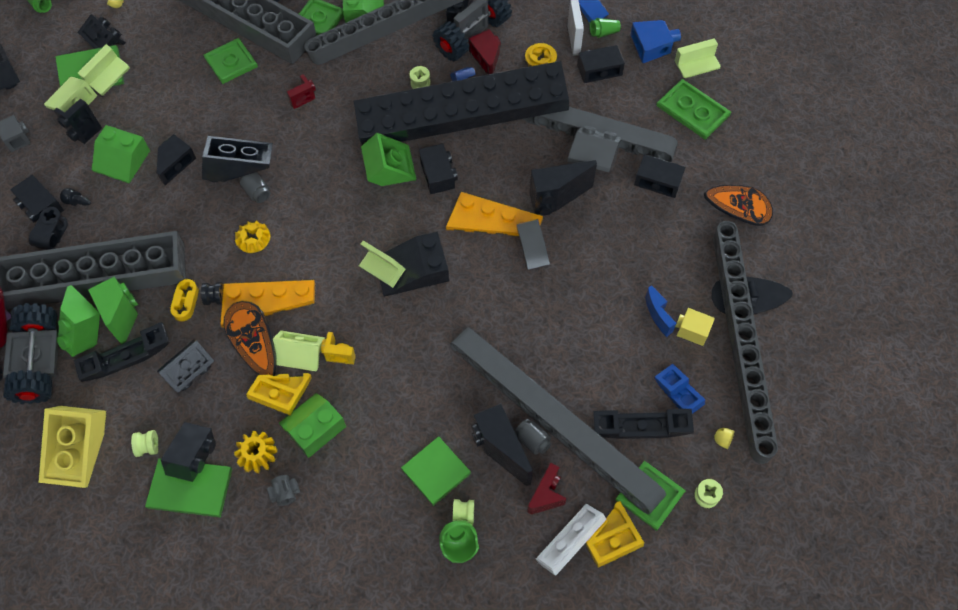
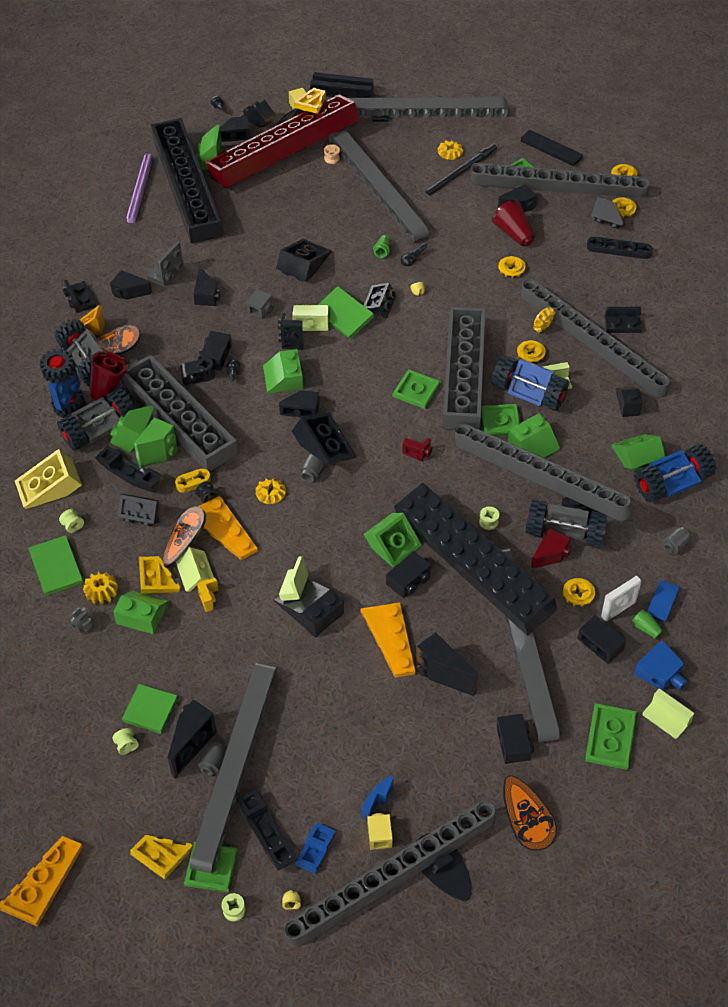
camera: 60 degrees right, 10 degrees down
yellowish green panel [78,44,130,96] -> none
black brick [161,422,216,482] -> none
bright green hair [439,520,479,563] -> none
blue tile [450,67,476,81] -> none
dark grey slope [516,219,550,270] -> none
dark red slope [527,463,566,515] -> none
white tile [536,504,606,576] -> none
dark grey slope [567,126,621,172] -> none

